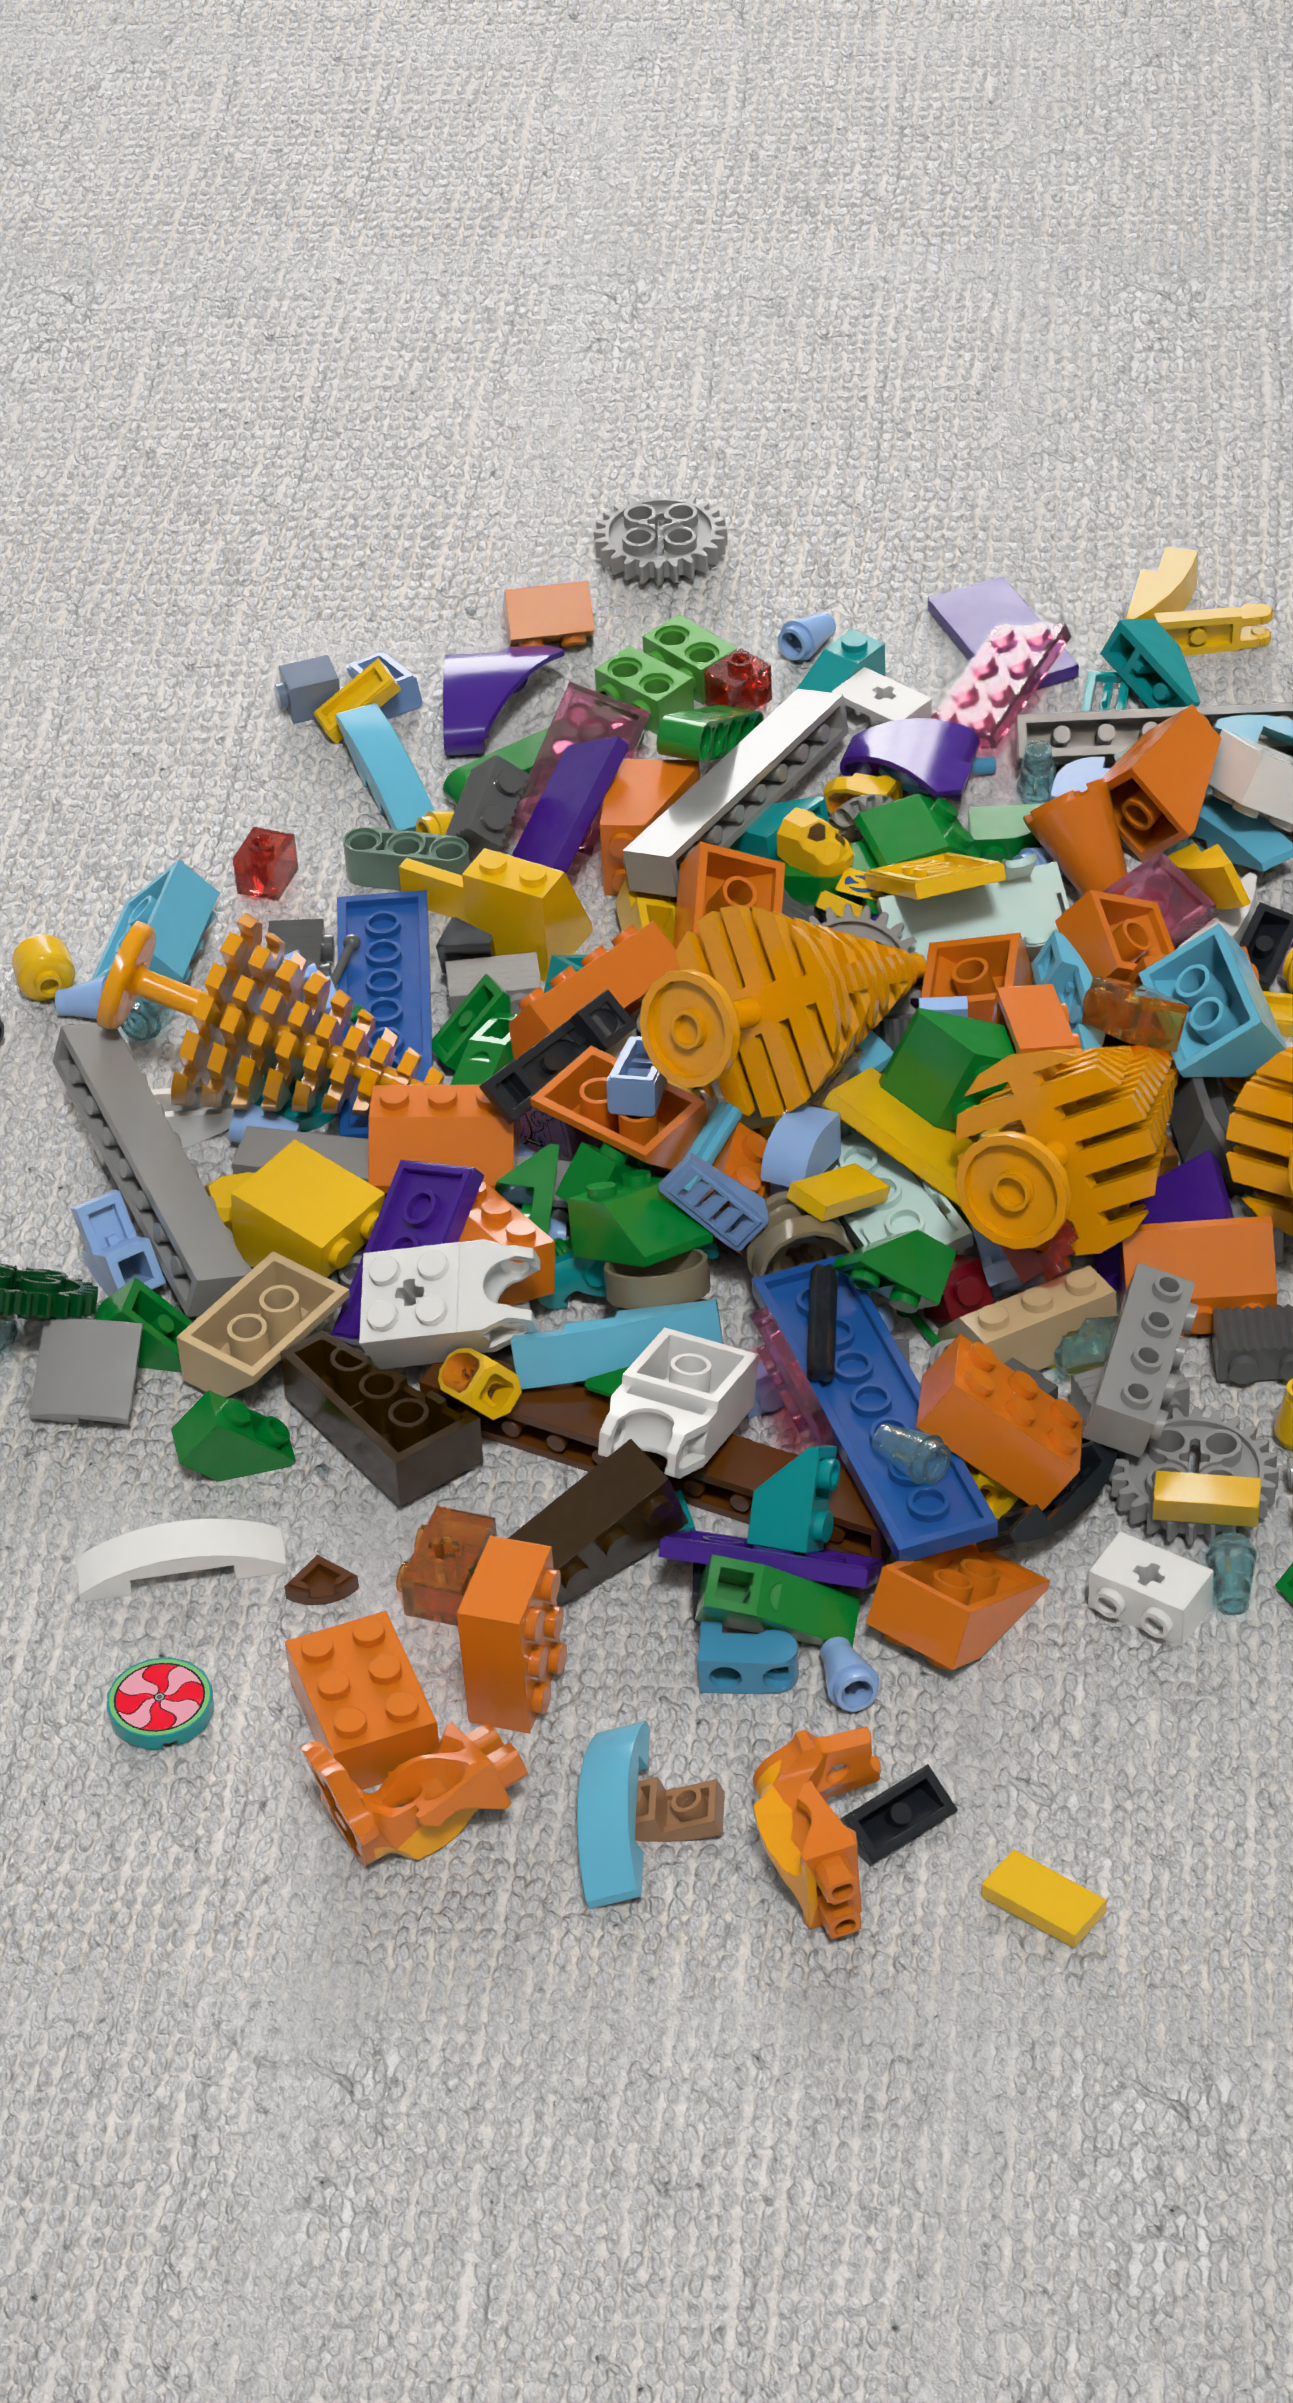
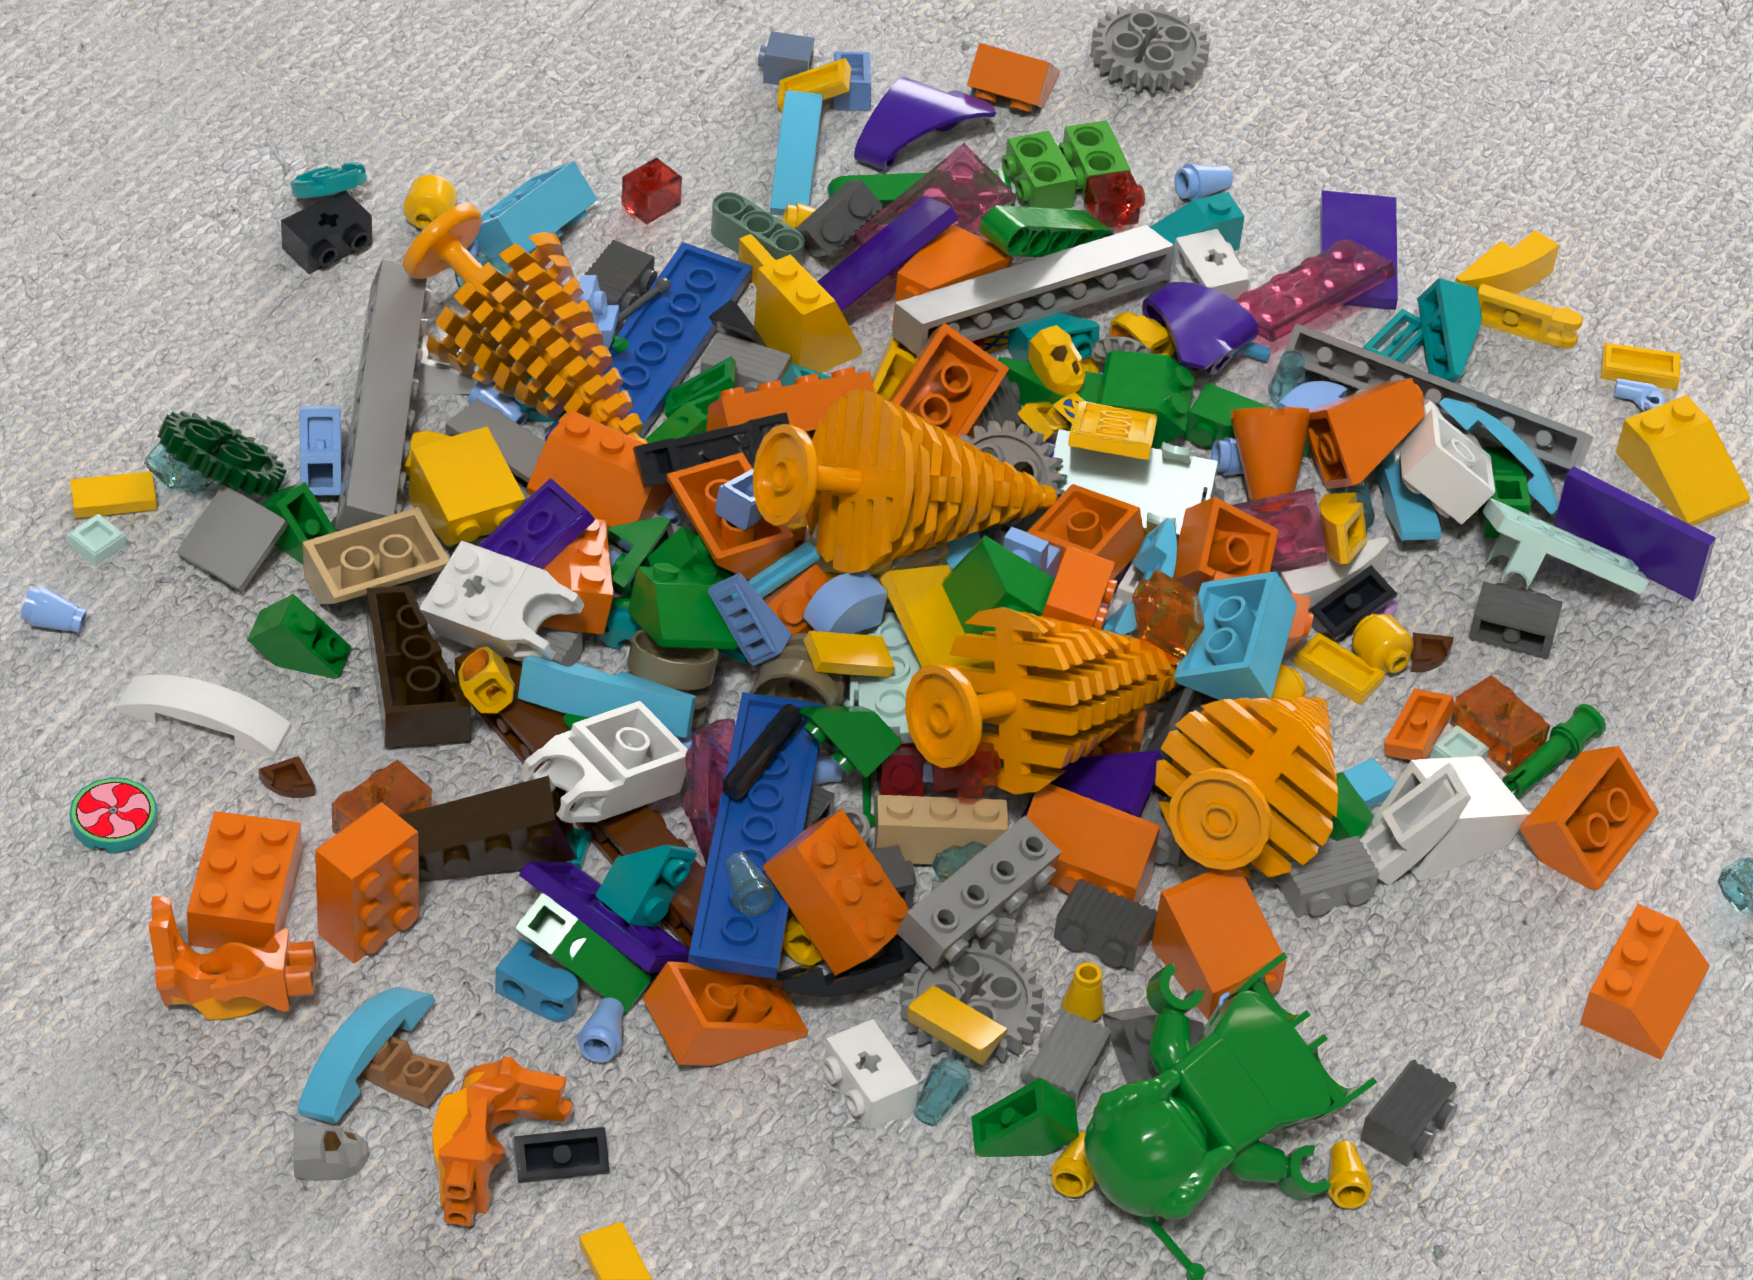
camera: 20 degrees right, 5 degrees up
none -> light grey rock [293,1121,367,1181]

